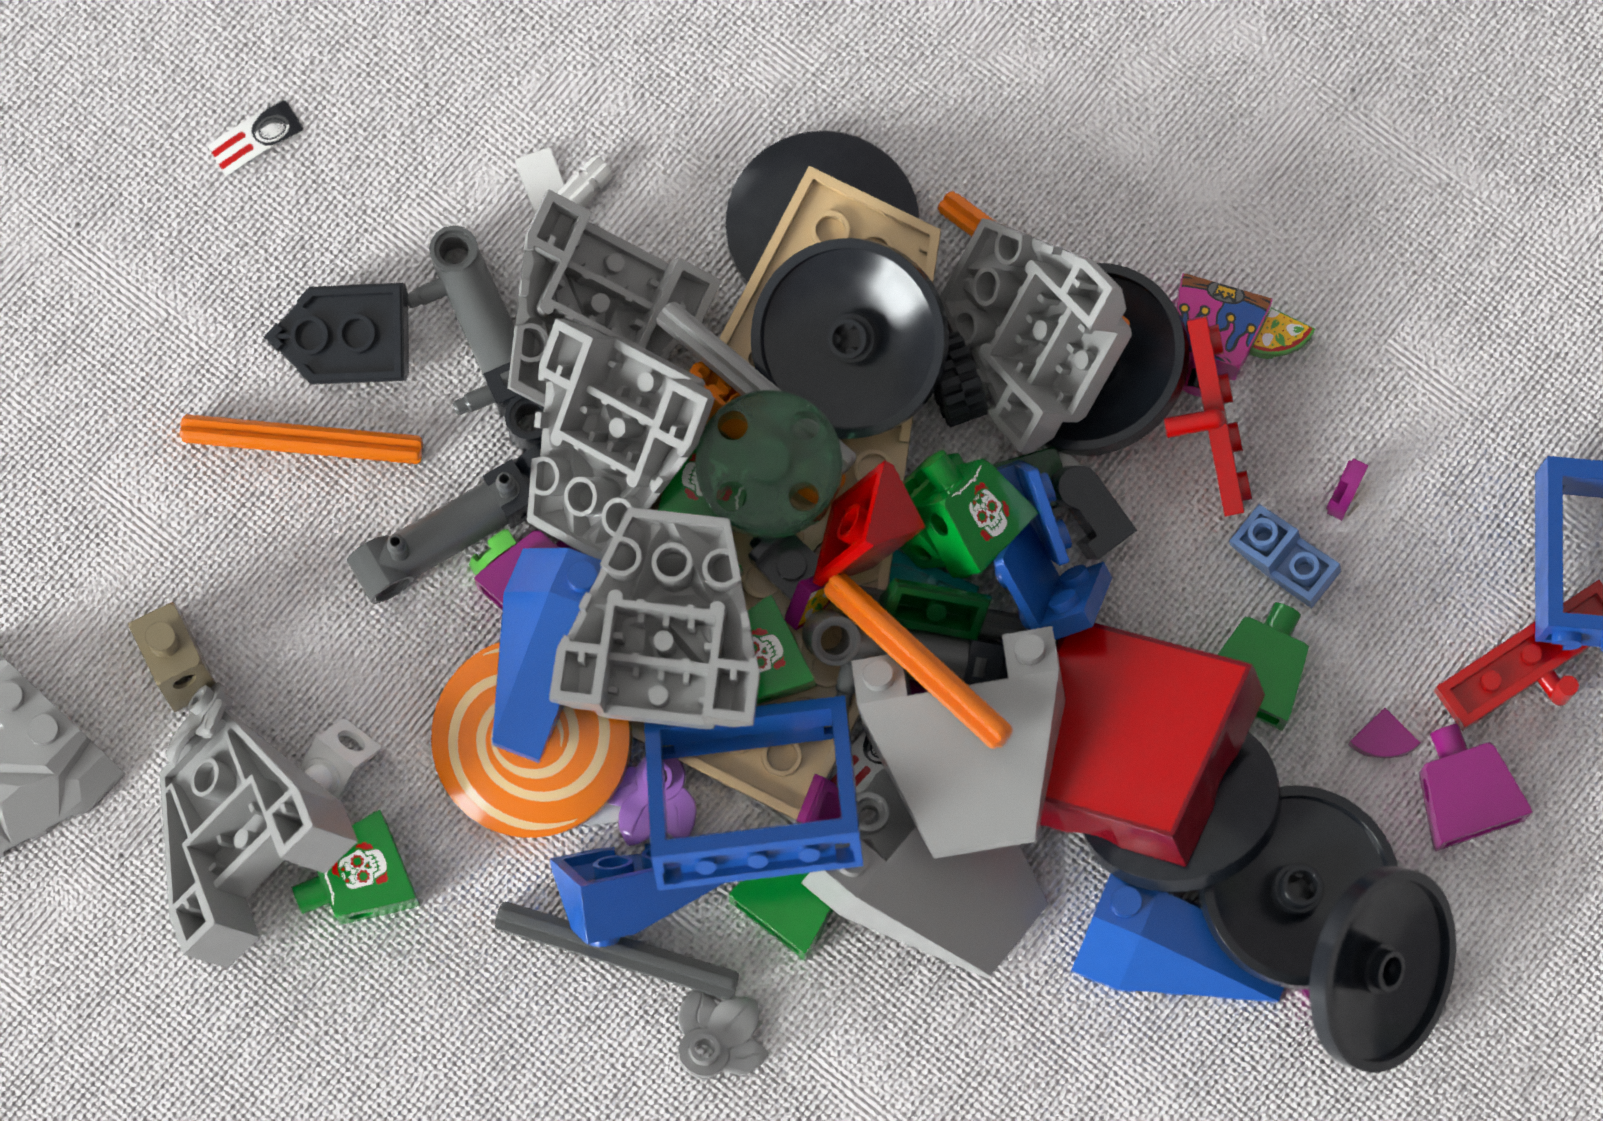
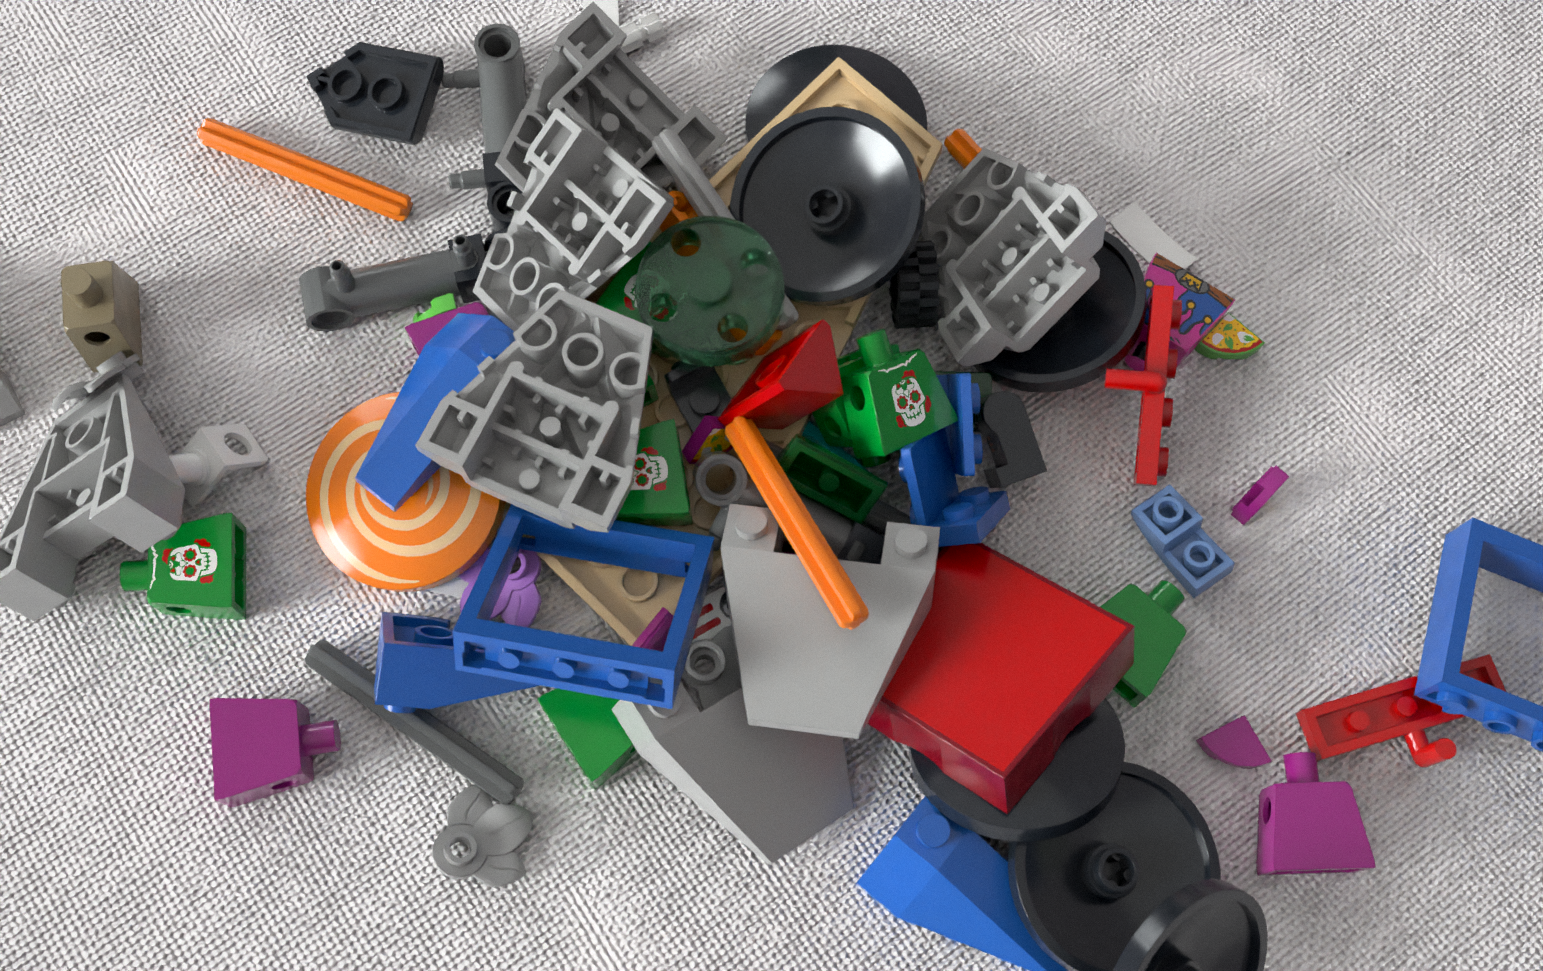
camera: 10 degrees right, 5 degrees down
none -> magenta torso [209,698,341,807]
none -> white sticker [1110,202,1196,269]

